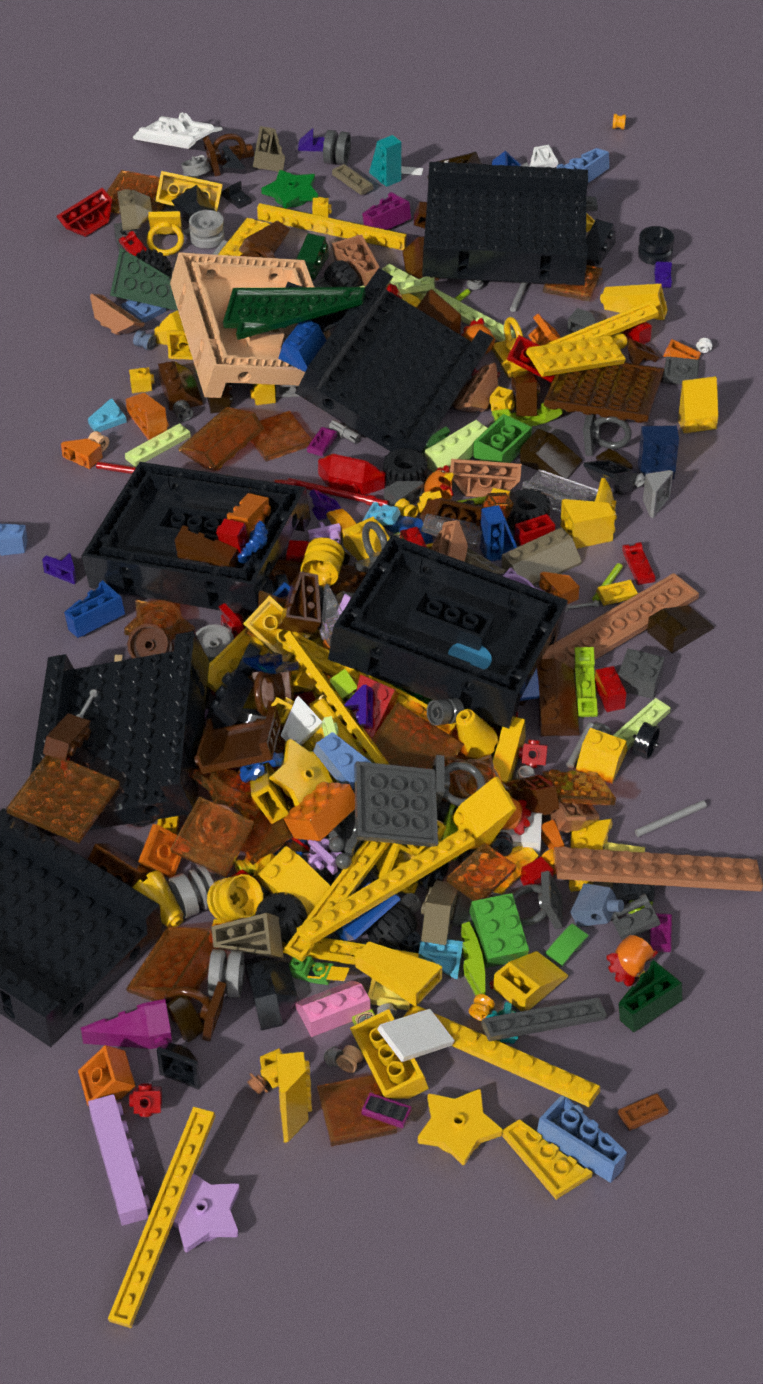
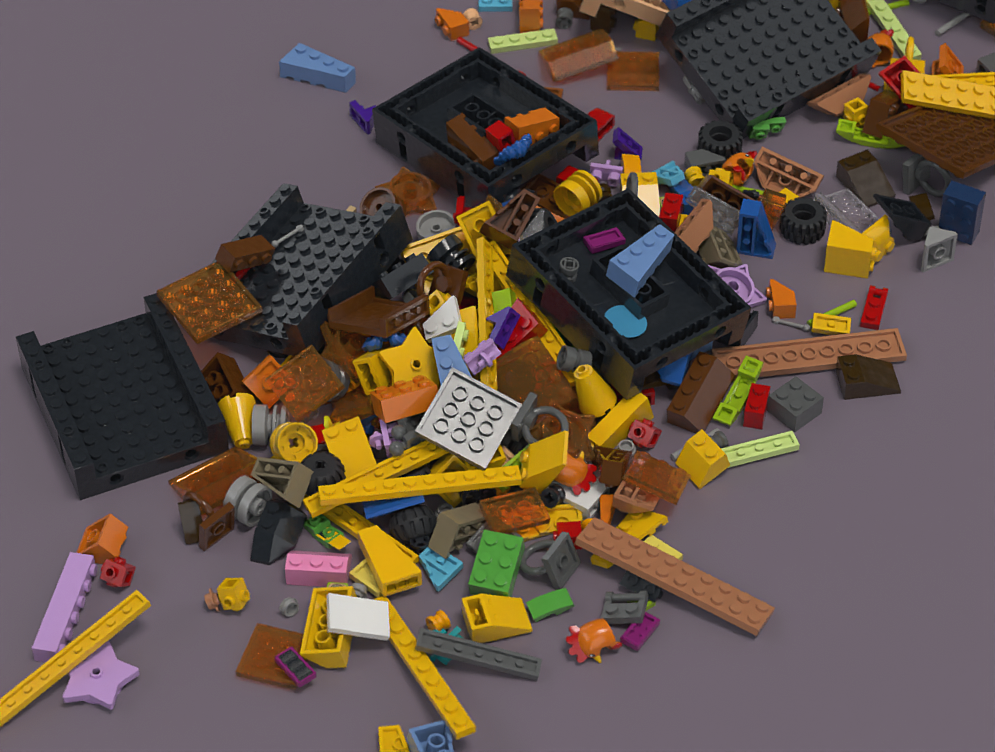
camera: 30 degrees right, 0 degrees up
blue wedge [64,580,125,638] -> none
magenta wedge [81,999,172,1049] -> none
black slope [157,1042,201,1090] -> none
clear blue slope [243,654,299,674] -> none
yellow slope [277,1052,312,1143] -> none
red bar [288,478,389,507] -> none
magenta plate [307,427,337,457] -> none
red wedge [318,454,386,495] -> none
light nougat wheel [336,1045,364,1073] -> none
yellow plate [417,1089,502,1165] -> none
yellowish green wedge [425,420,488,473] -> none
lime slope [461,922,485,996] -> none
bright green brick [473,414,532,463] -> none
dark tan slope [501,527,582,586] -> none
red brick [514,514,555,546] -> none
sand blue torso [570,883,624,927] -> none
dark green wedge [619,960,683,1032] -> none
black wheel [632,722,660,760] -> none
light grey bar [635,800,707,837] -> none
none -> lavender hips [463,338,502,375]
none -> dark grey wheel [559,257,579,283]
none -> magenta tile [583,227,626,254]
none -> medium blue wedge [606,224,674,298]

